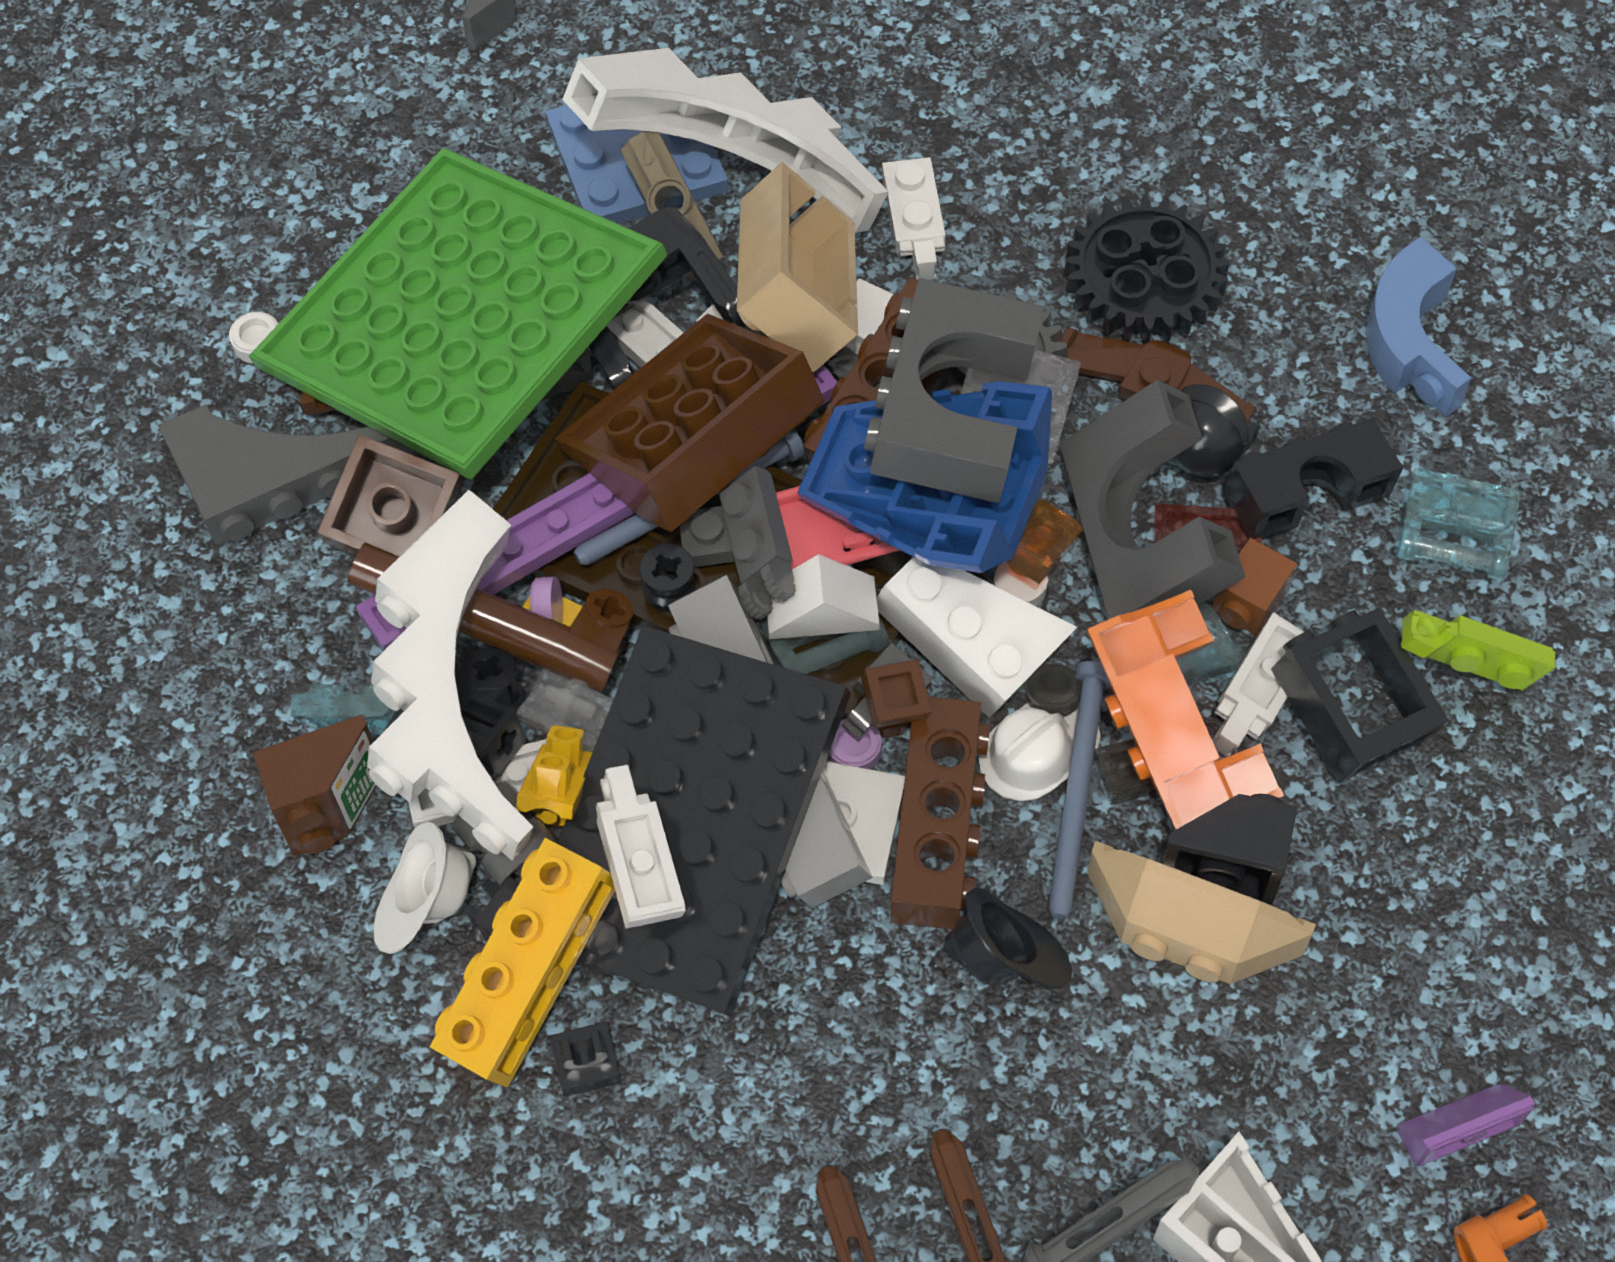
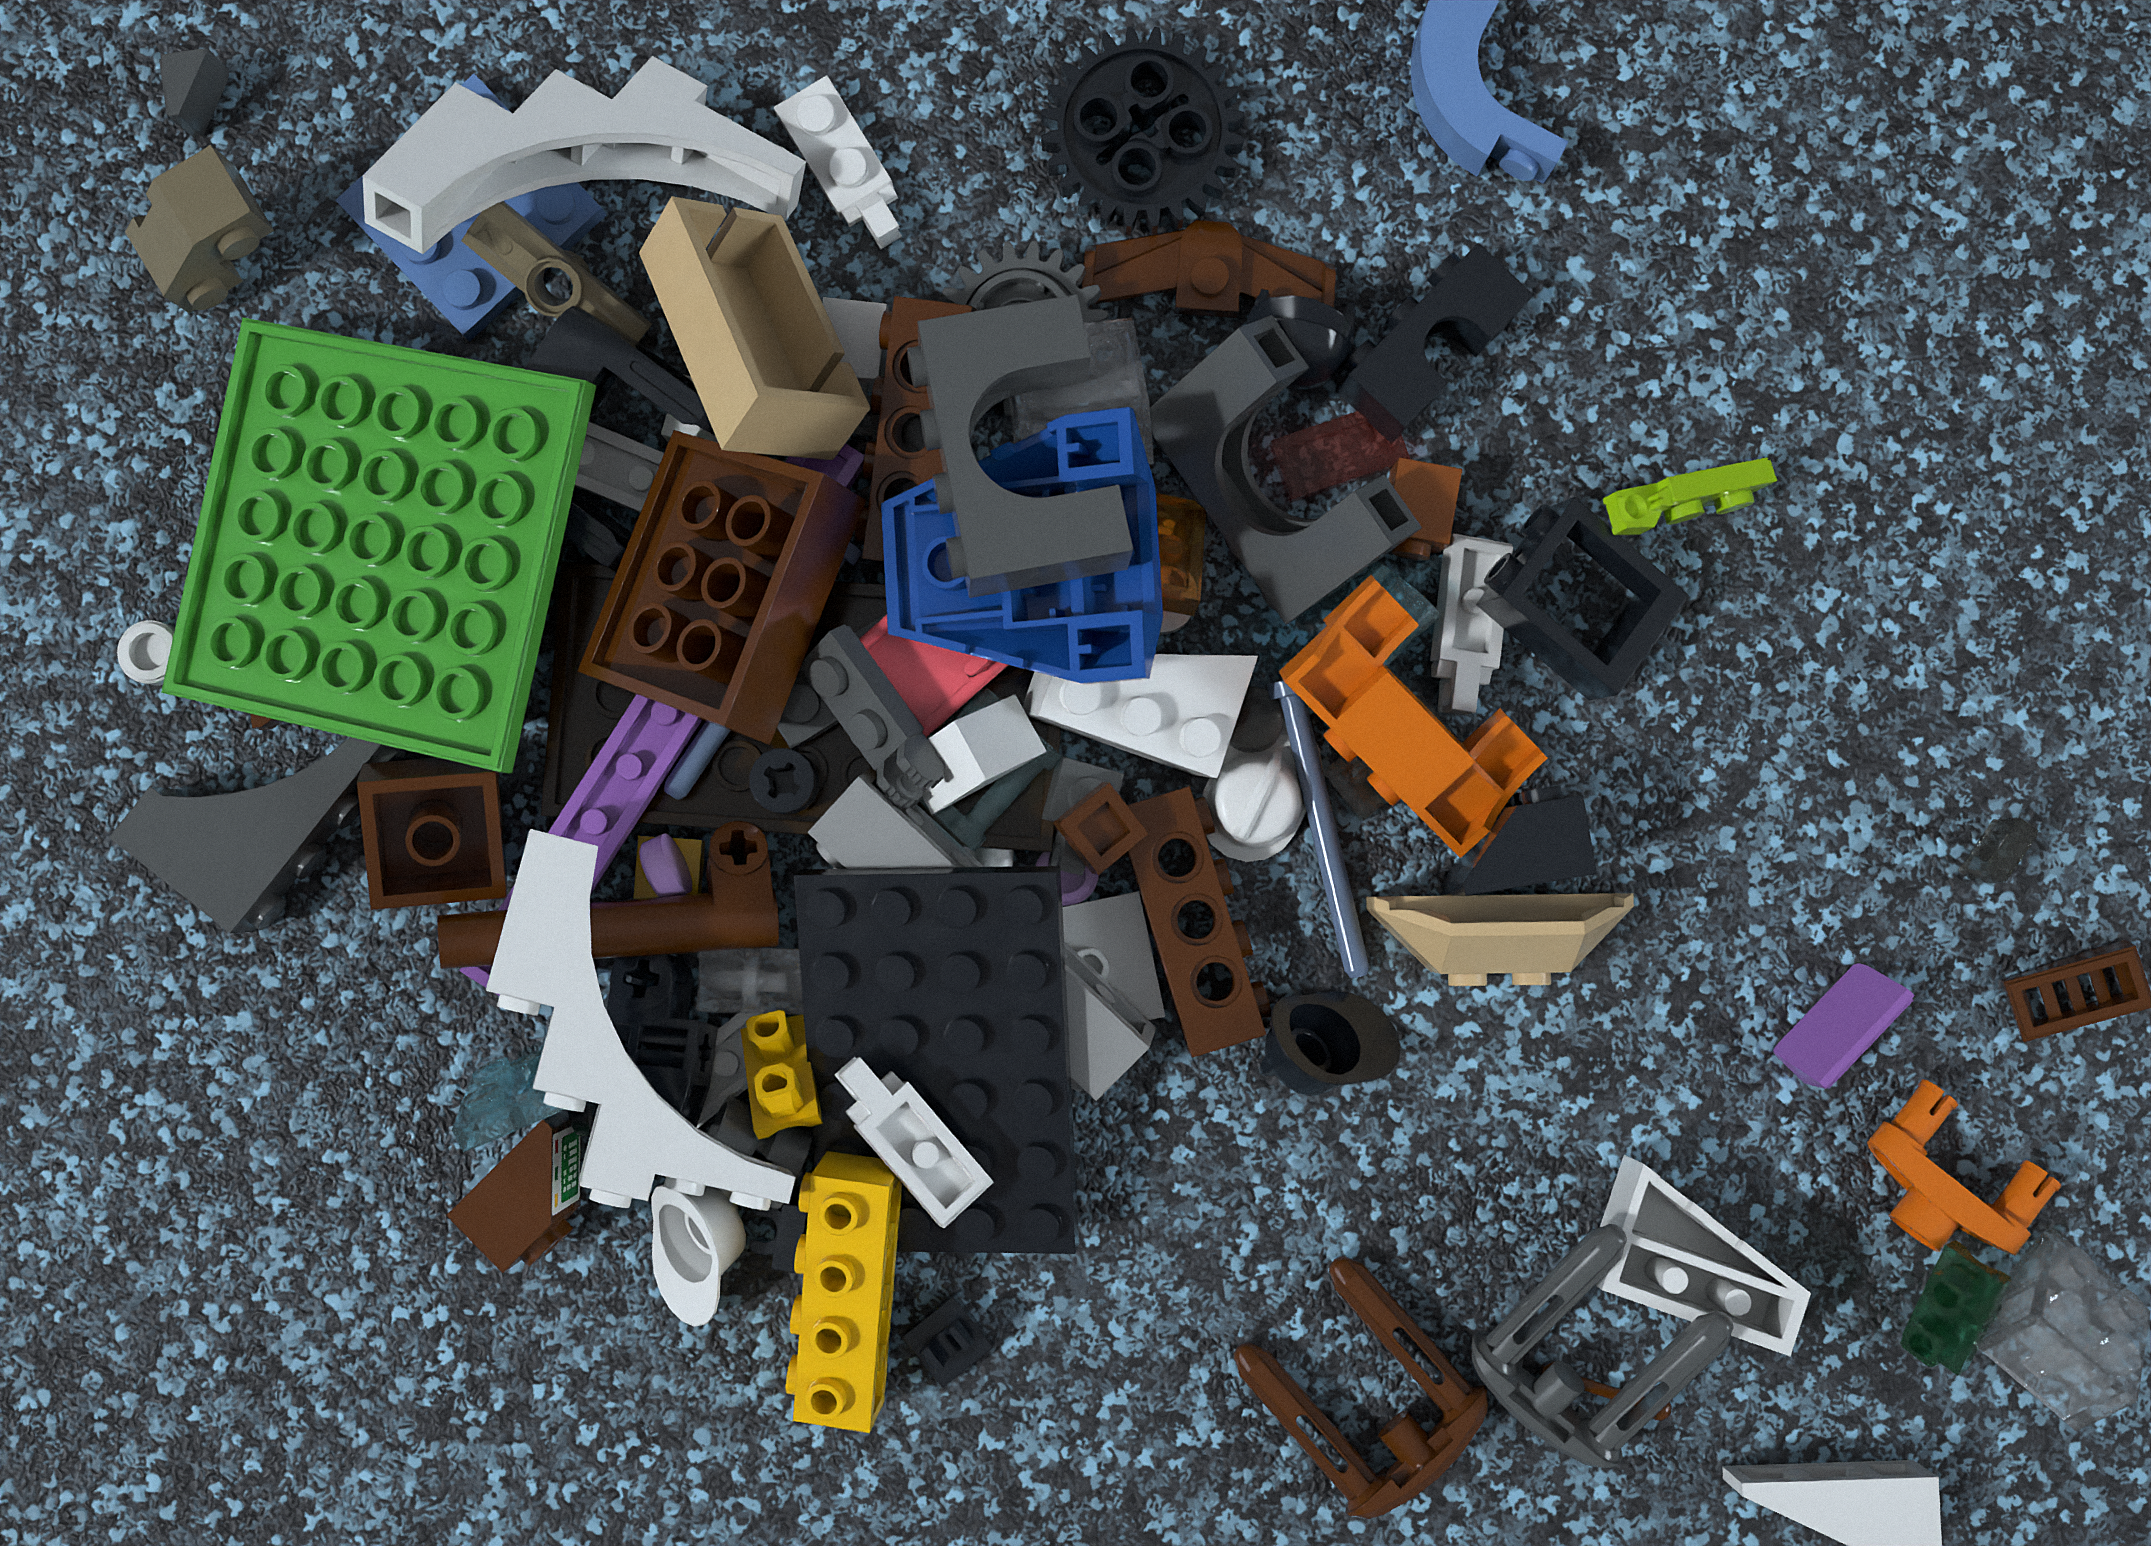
camera: 30 degrees left, 25 degrees up
clear light blue plate [1396,468,1521,581] -> none
none -> dark tan brick [125,145,274,313]

